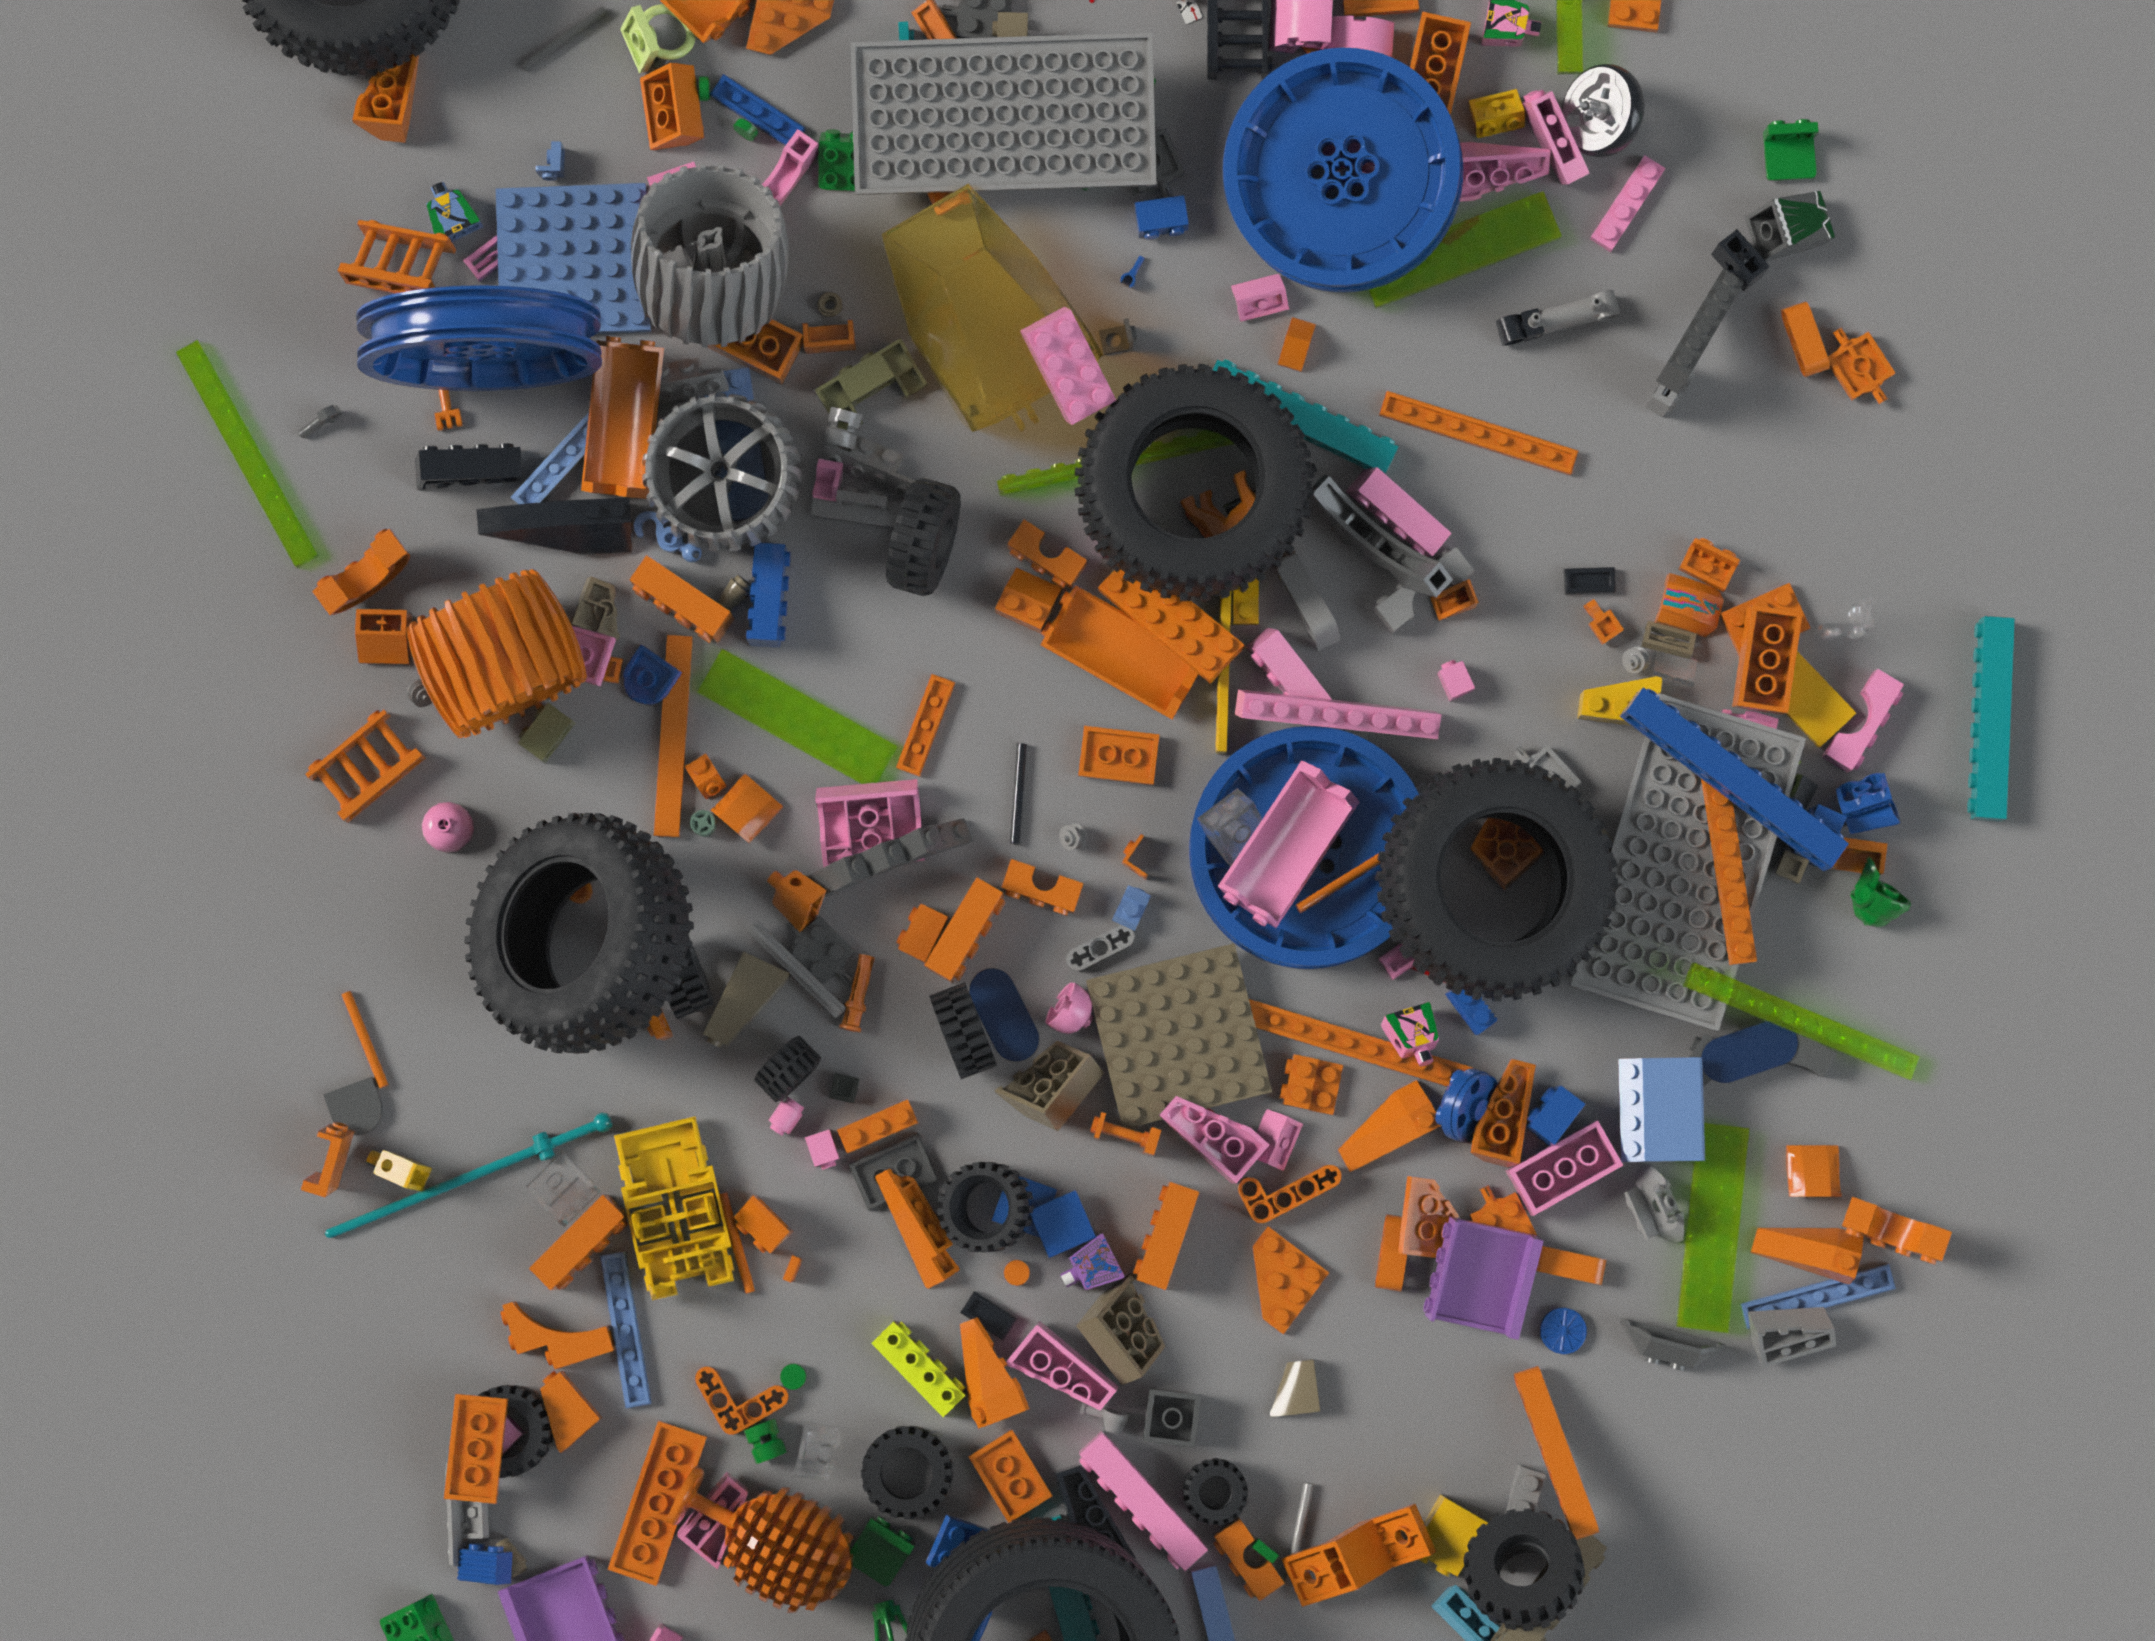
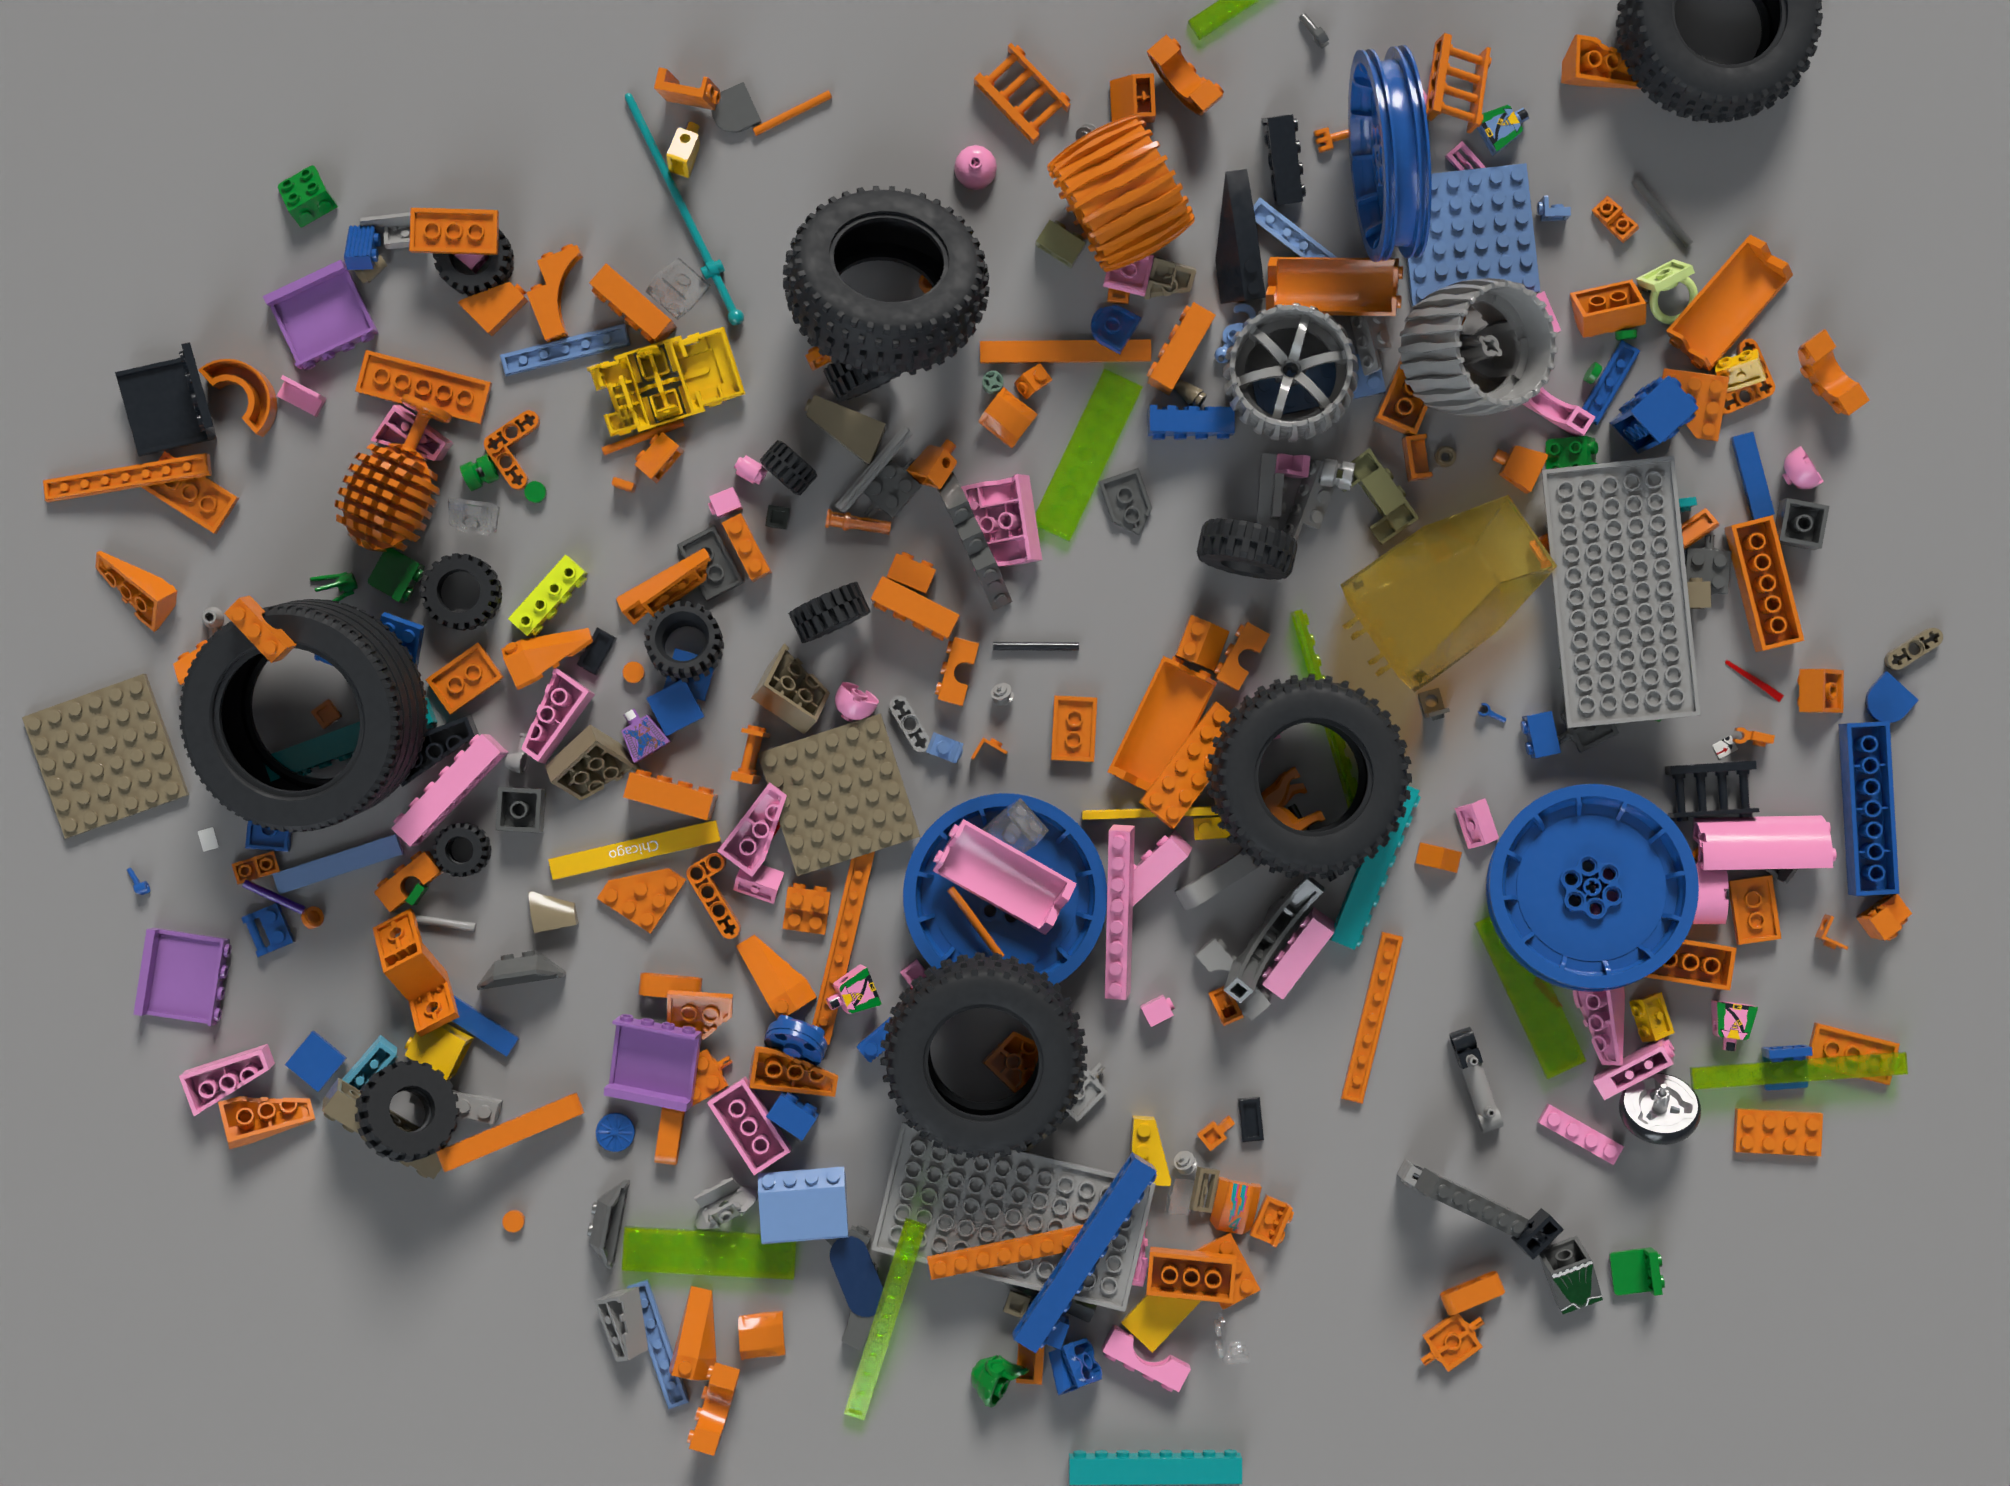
camera: 90 degrees right, 5 degrees up
orange tile [896,674,956,777] -> none
dark blue sticker [969,968,1039,1062] -> none
bright pink brick [1020,306,1117,425] -> none
none -> blue tile [435,995,519,1057]
none -> dark grey wedge [477,950,566,990]
none -> orange tile [502,1210,525,1232]
none -> yellow tile [548,820,721,880]
none -> dark grey tile [1098,468,1152,535]
none -> orange torso [1492,445,1548,494]
none -> orange slope [1592,196,1639,243]
none -> blue brick [1610,376,1699,454]

